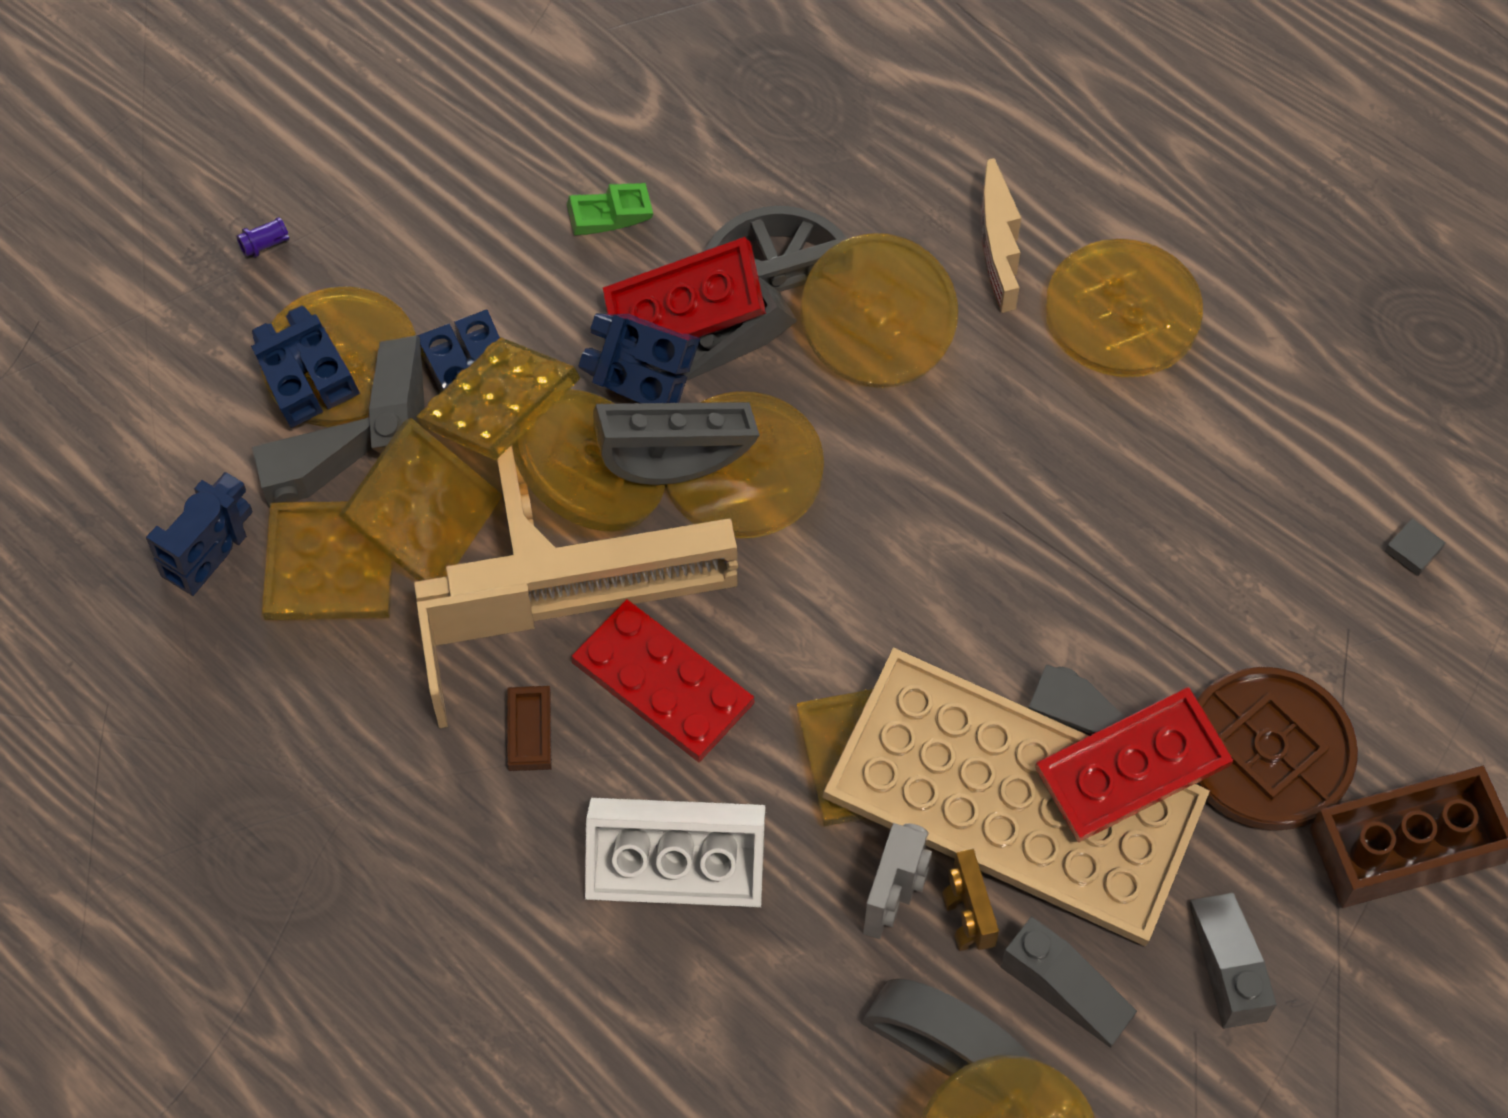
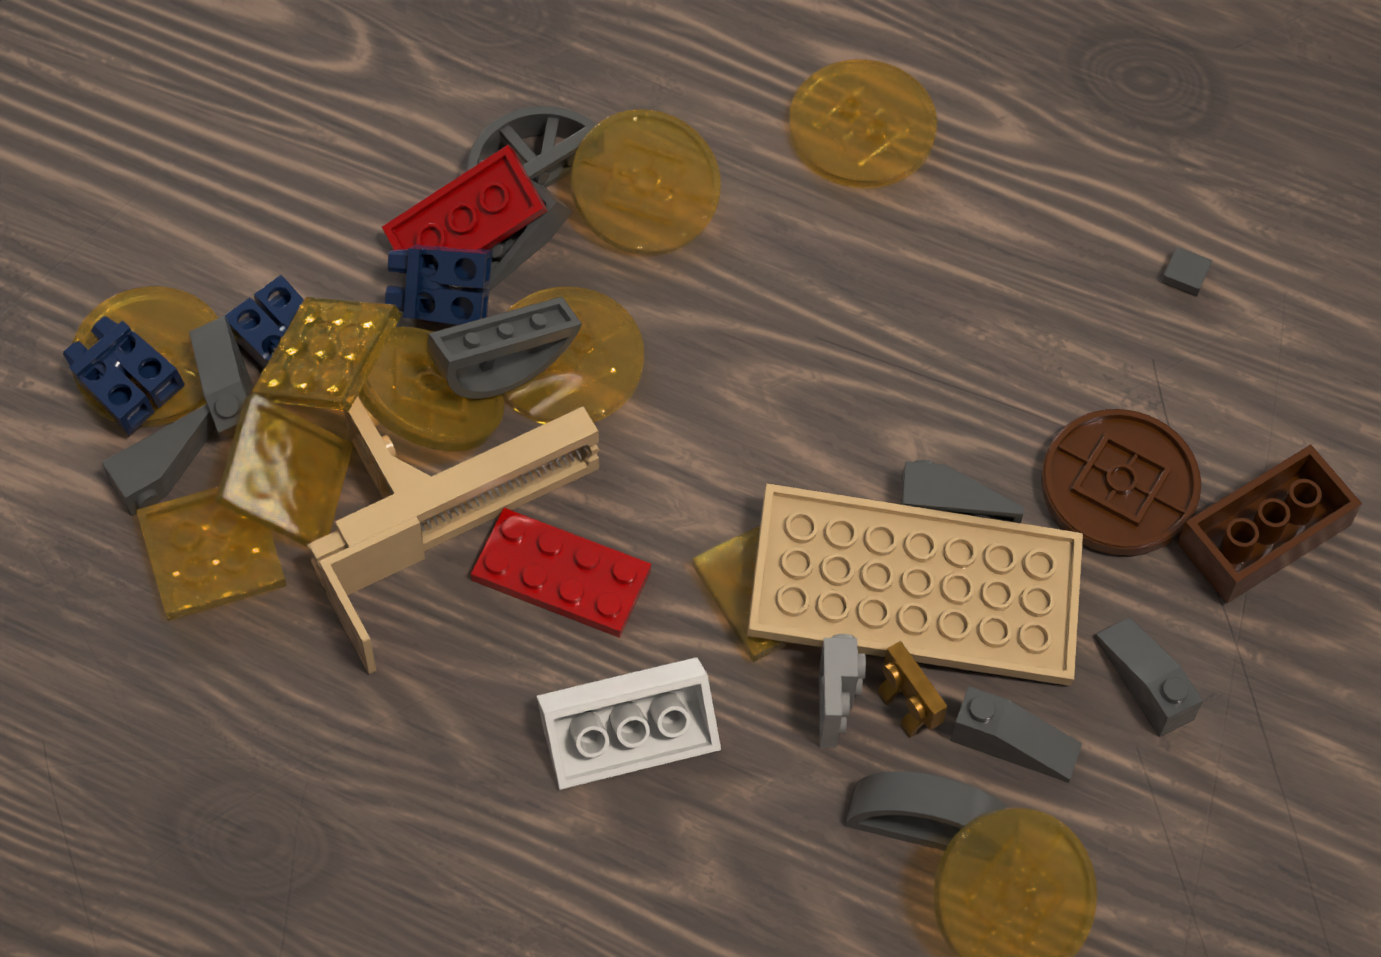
camera: 20 degrees left, 0 degrees up
dark blue hips [146,472,253,596] -> none
dark purple pin [236,217,289,257] -> none
reddish brown tile [507,686,552,771] -> none
bright green slope [567,183,653,235] -> none
tan slope [981,158,1021,313] -> none
red plate [1035,687,1234,843] -> none

